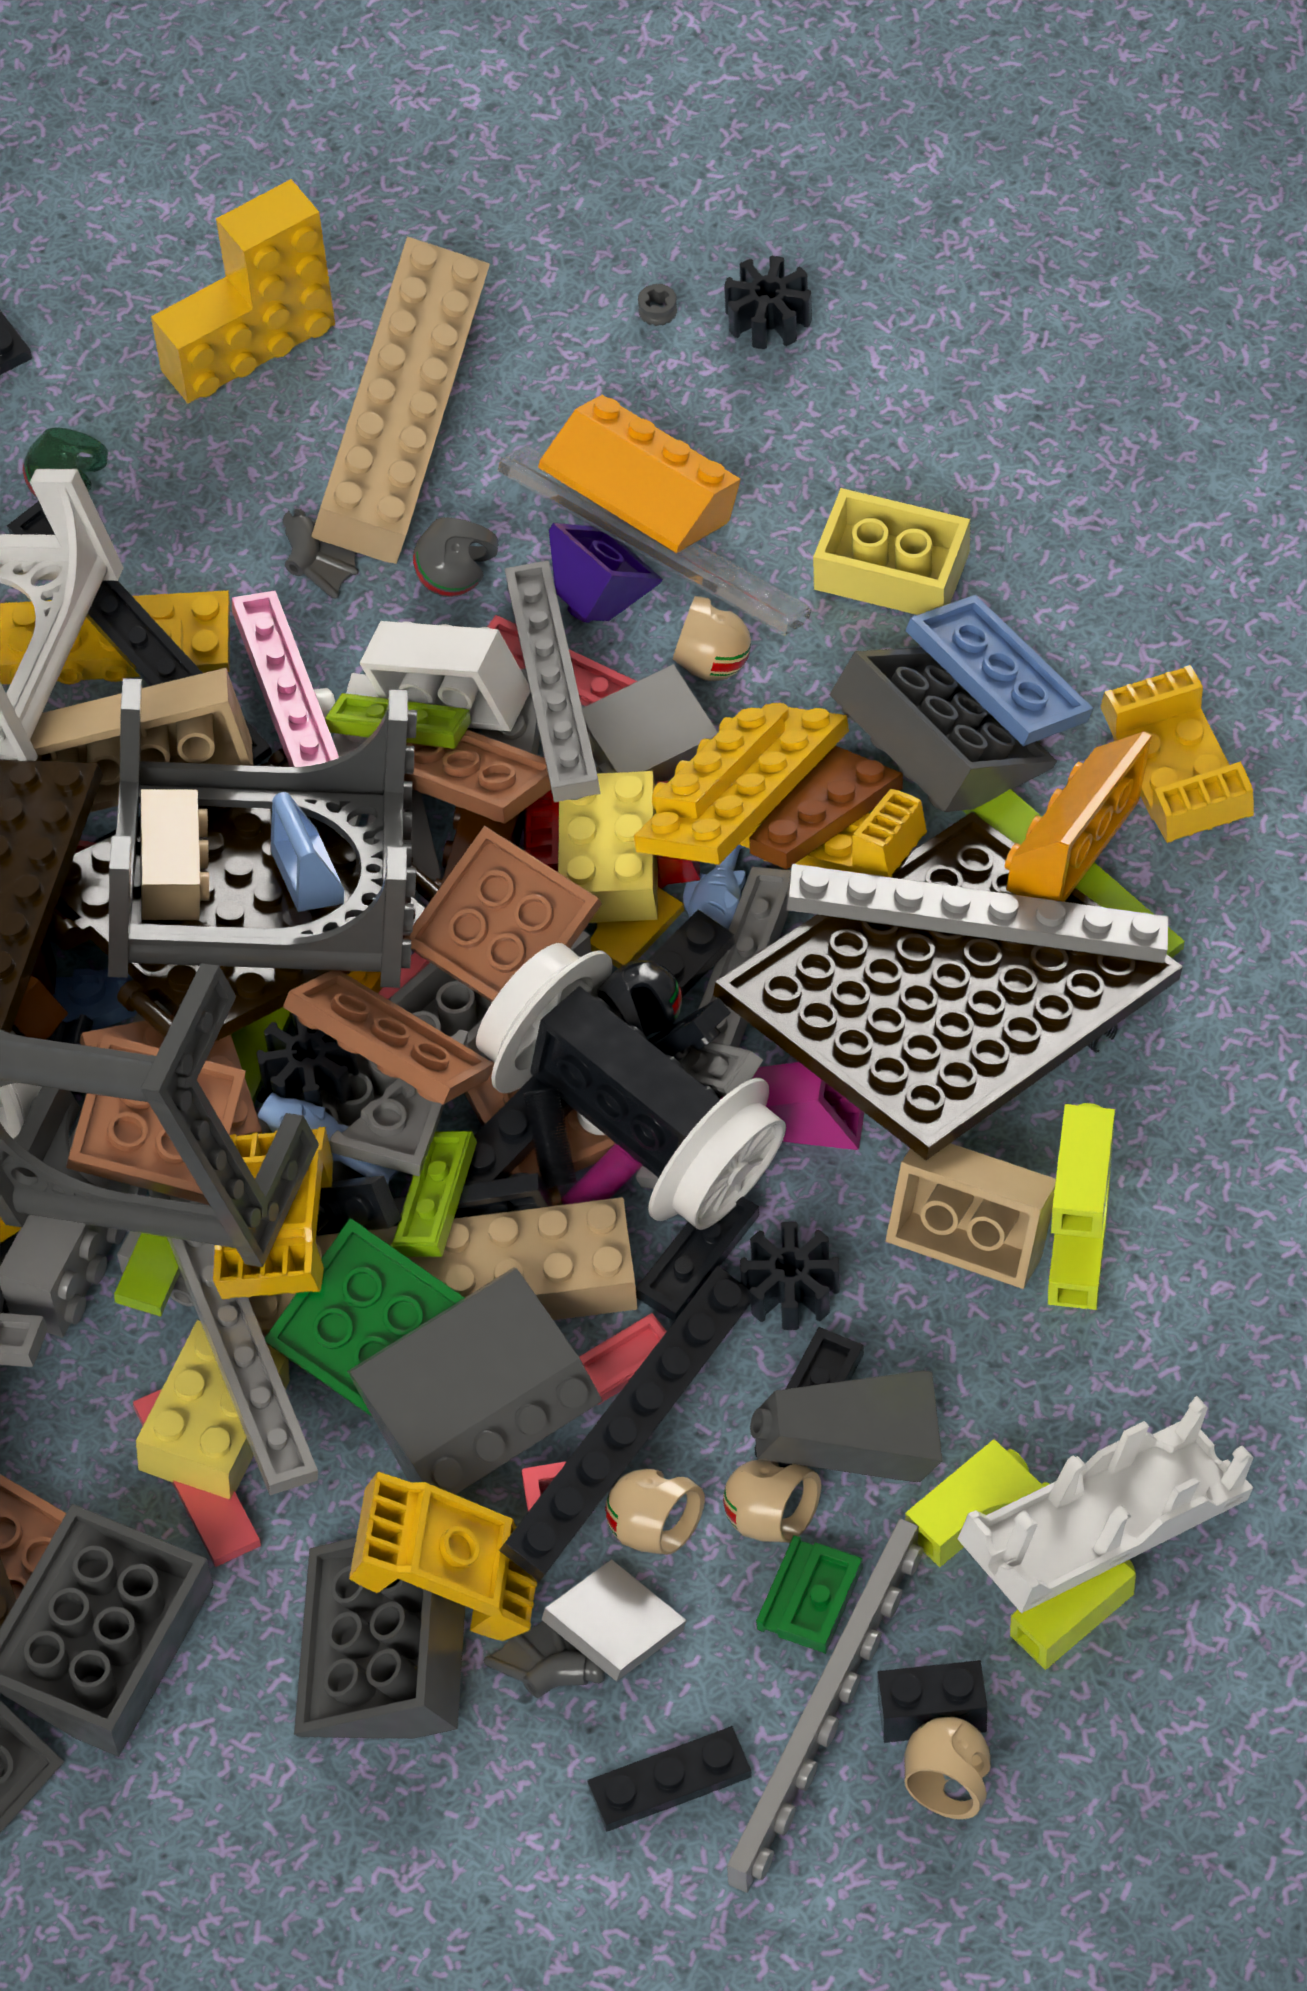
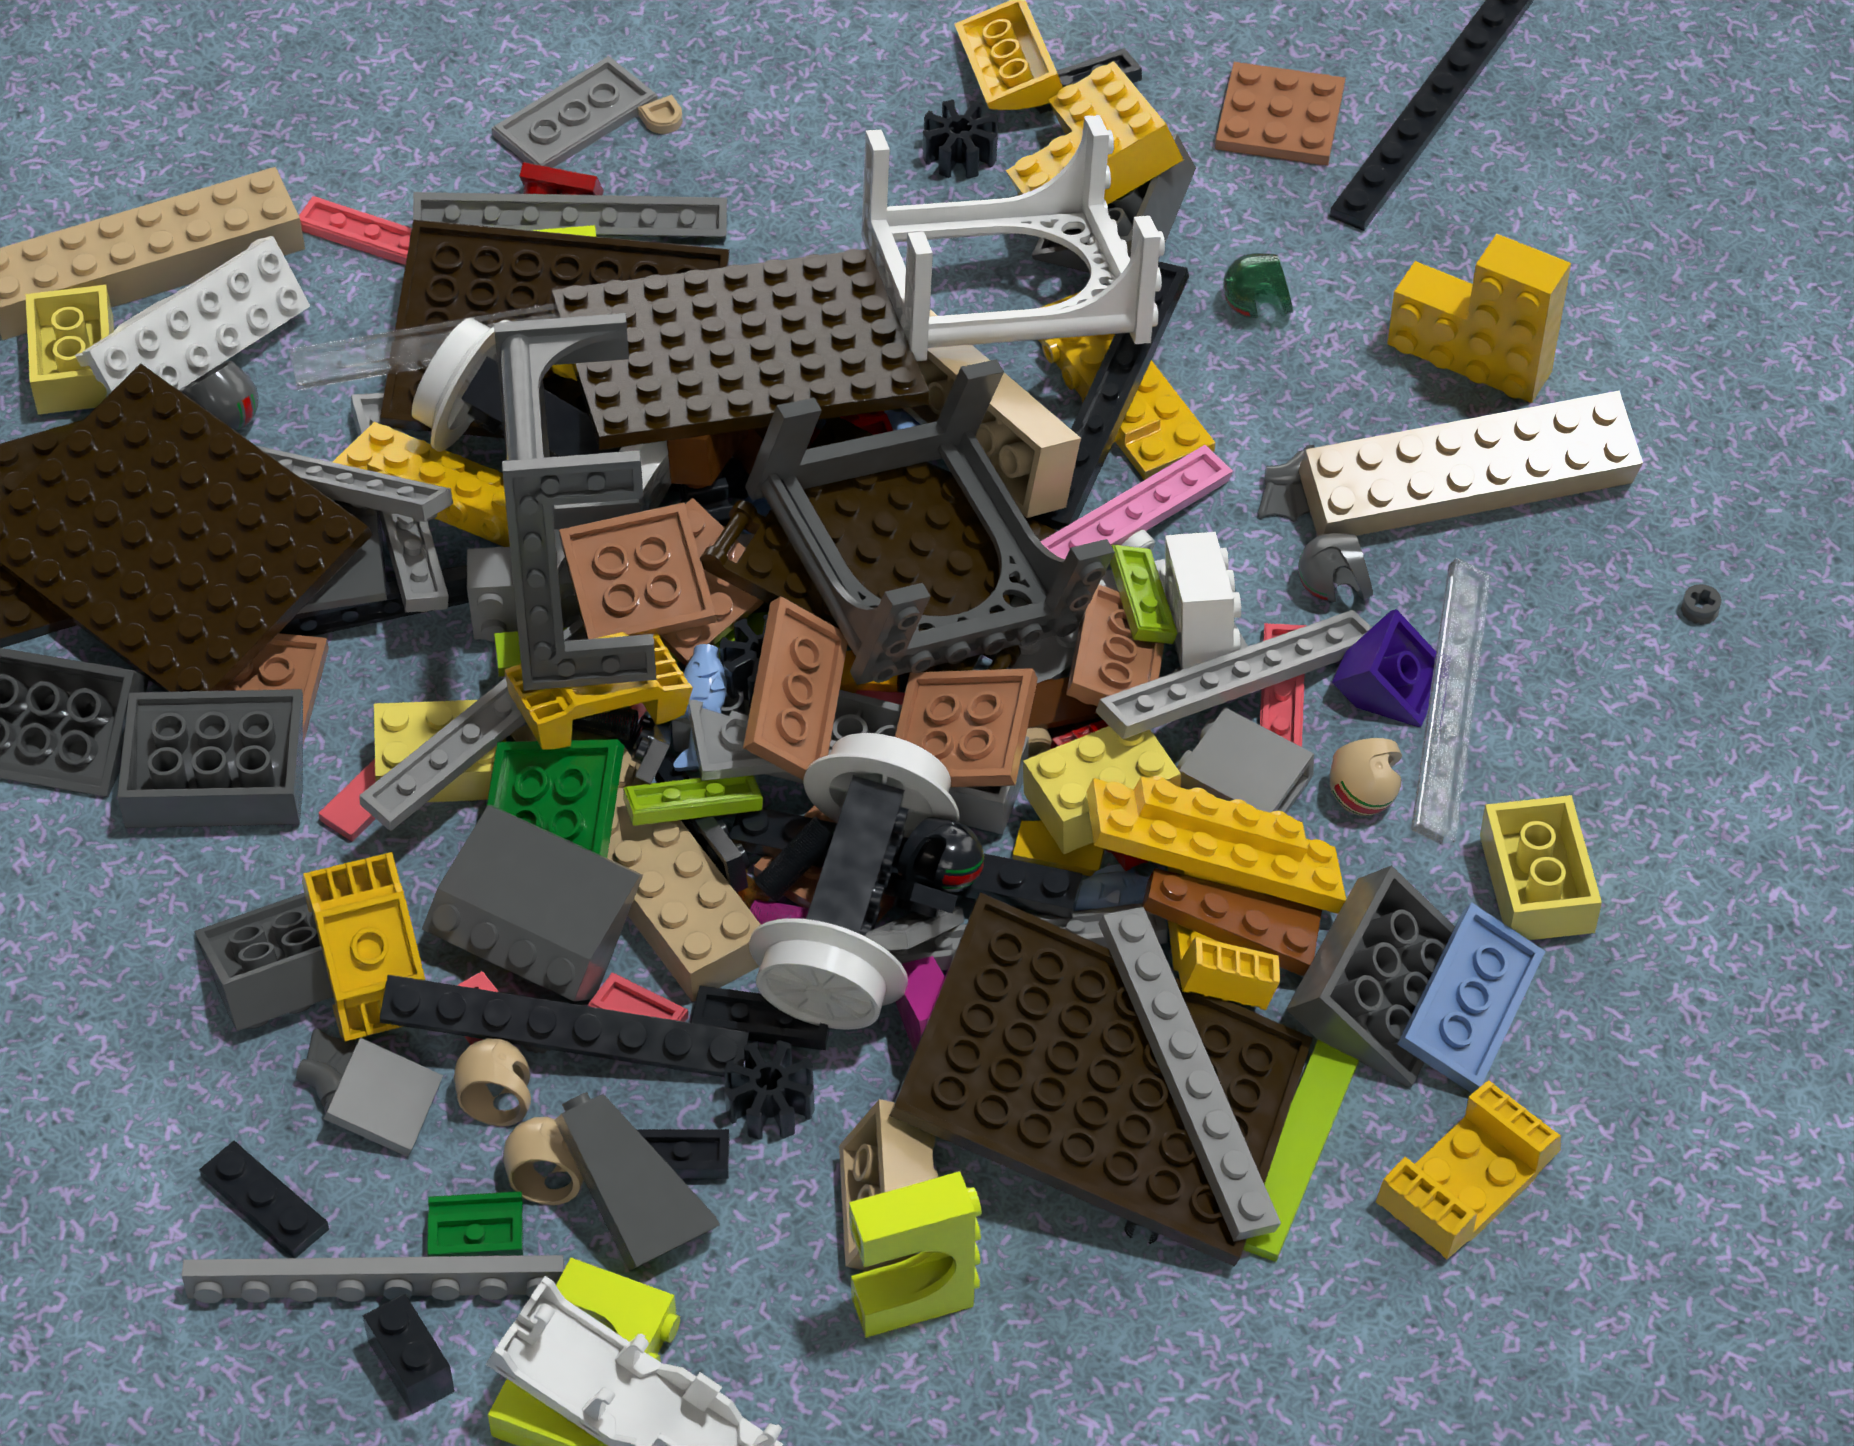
camera: 60 degrees right, 5 degrees down
brick [140,789,209,920] -> none
light blue tile [271,792,344,912] -> none
light orange slope [538,395,741,553] -> none
black gear [724,256,812,349] -> none
tan helmet [904,1717,991,1819] -> none
light orange slope [1005,732,1152,902] -> none

